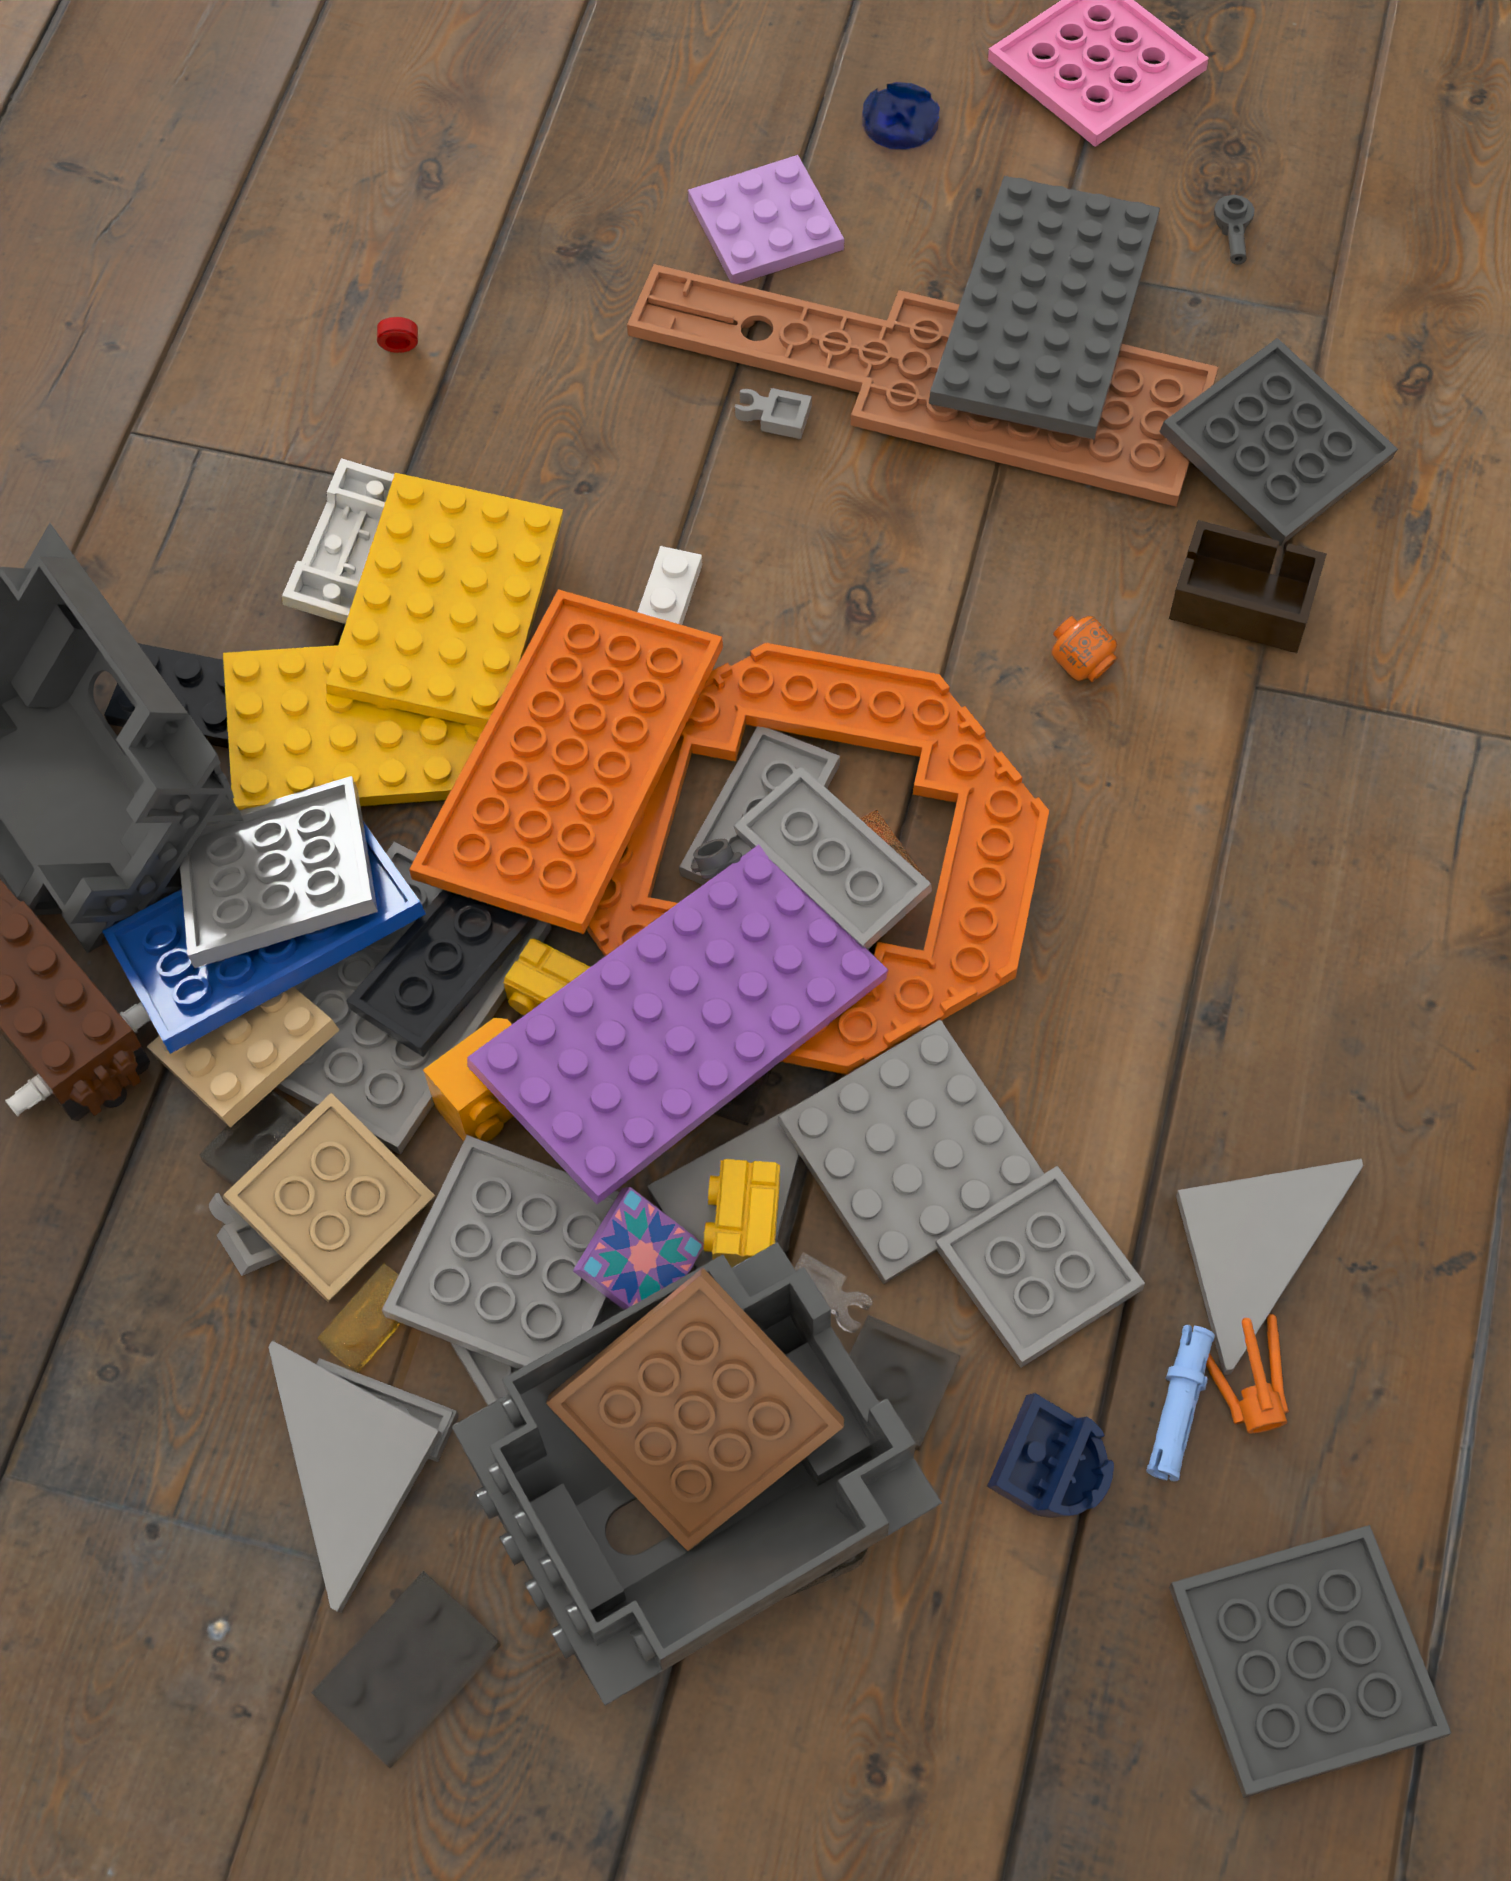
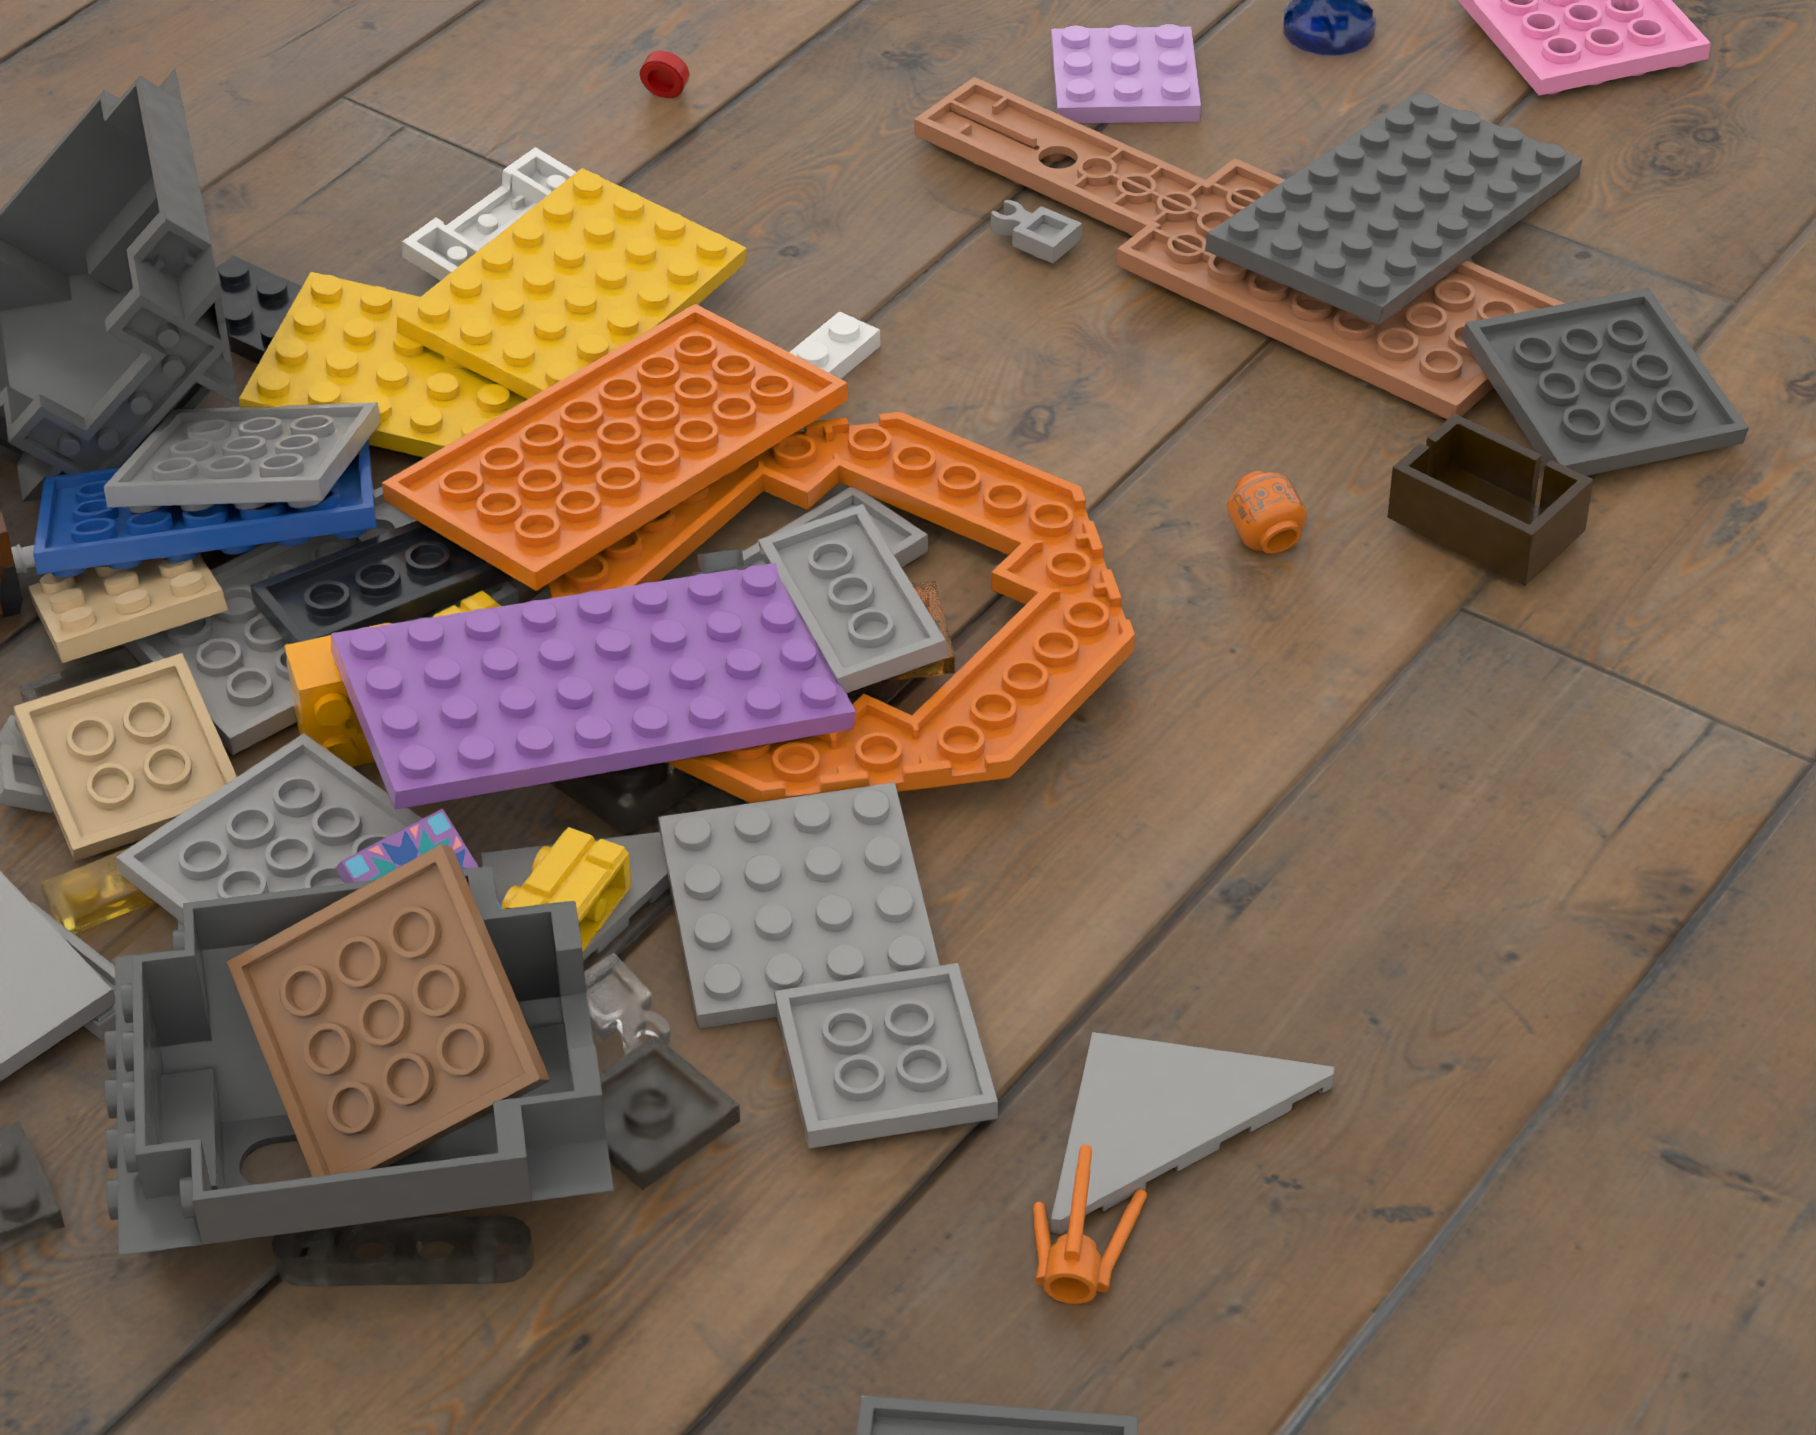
camera: 20 degrees right, 20 degrees down
dark blue slope [987,1393,1114,1518] -> none
light blue pin [1146,1325,1215,1481] -> none
dark grey plate [1214,195,1255,265] -> none

